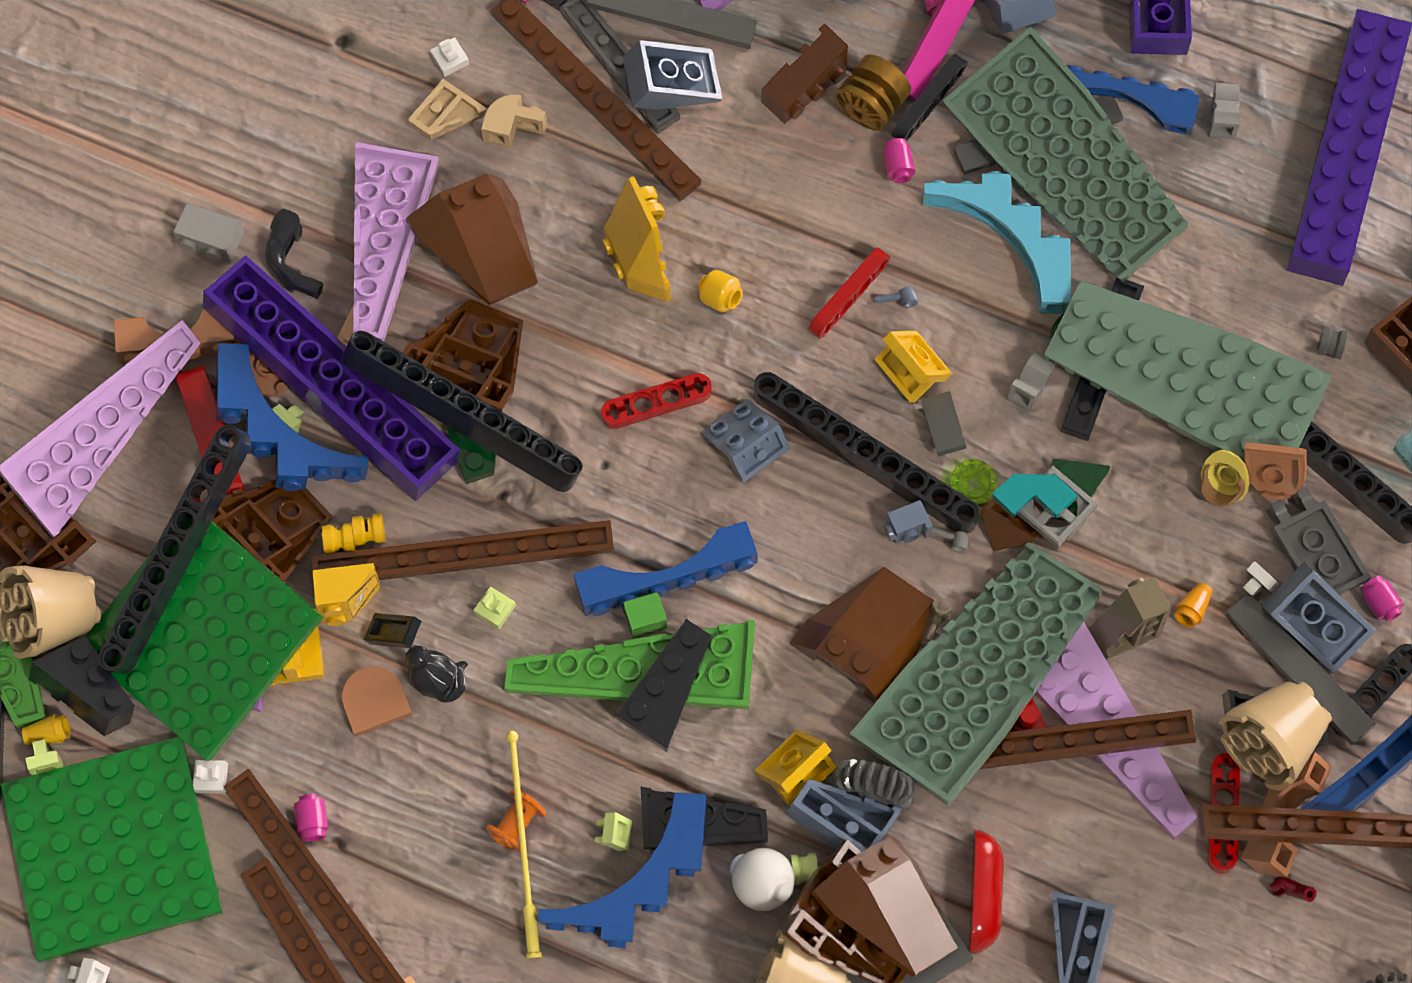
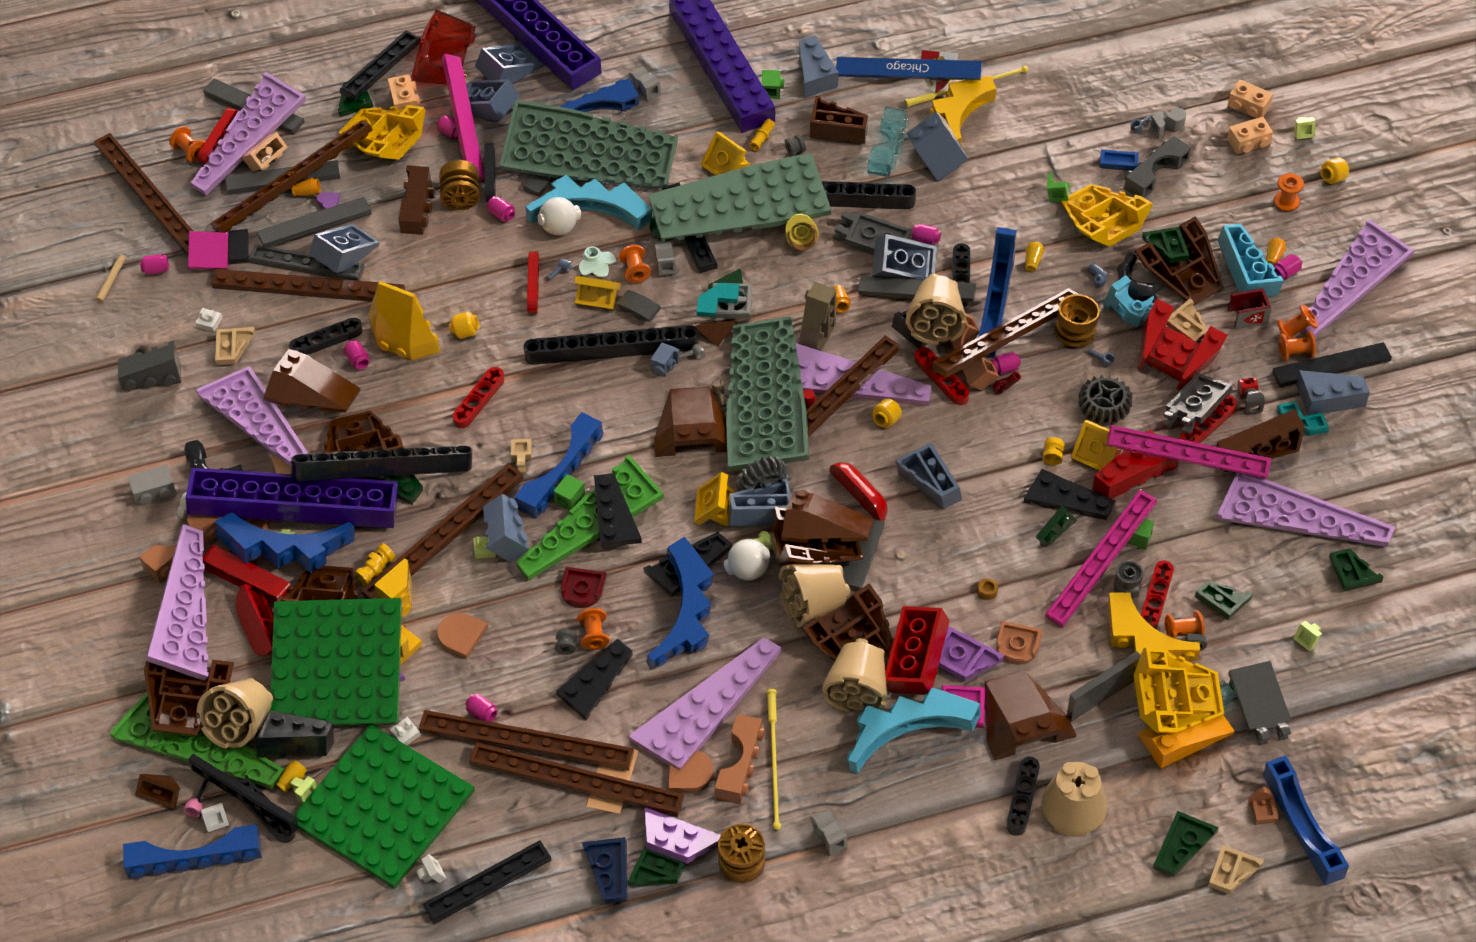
camera: 40 degrees left, 15 degrees down
black beam [98,425,251,674] -> none
black tile [364,613,422,649] -> none
black hair [406,645,468,703] -> none
tan brick [481,95,547,148] -> none
light yellow piece [506,731,542,959] -> none
yellowish green tile [594,812,632,851] -> none
sand blue bracket [702,399,790,483] -> none
clear neon green gear [950,460,998,506] -> none
white tile [1243,561,1279,597] -> none
nougat tile [1244,442,1307,500] -> none
none -> dark grey wedge [118,341,182,390]
none -> red brick [236,584,274,656]
none -> black beam [289,318,363,355]
none -> dark pink brick [343,341,370,370]
none -> sand blue wedge [483,494,530,562]
none -> tan plate [511,439,532,474]
none -> white brick [538,197,581,235]
none -> dark grey wheel [555,629,577,655]
none -> black wing [556,638,633,721]
none -> dark red tile [561,567,607,608]
none -> light aqua plate [579,246,616,278]
none -> orange hose [619,245,651,283]
none -> yellow bracket [700,132,750,176]
none -> yellow axle [749,119,775,151]
none -> bright green brick [762,70,784,99]
none -> yellow head [872,399,902,428]
none -> dark pink brick [990,351,1021,375]

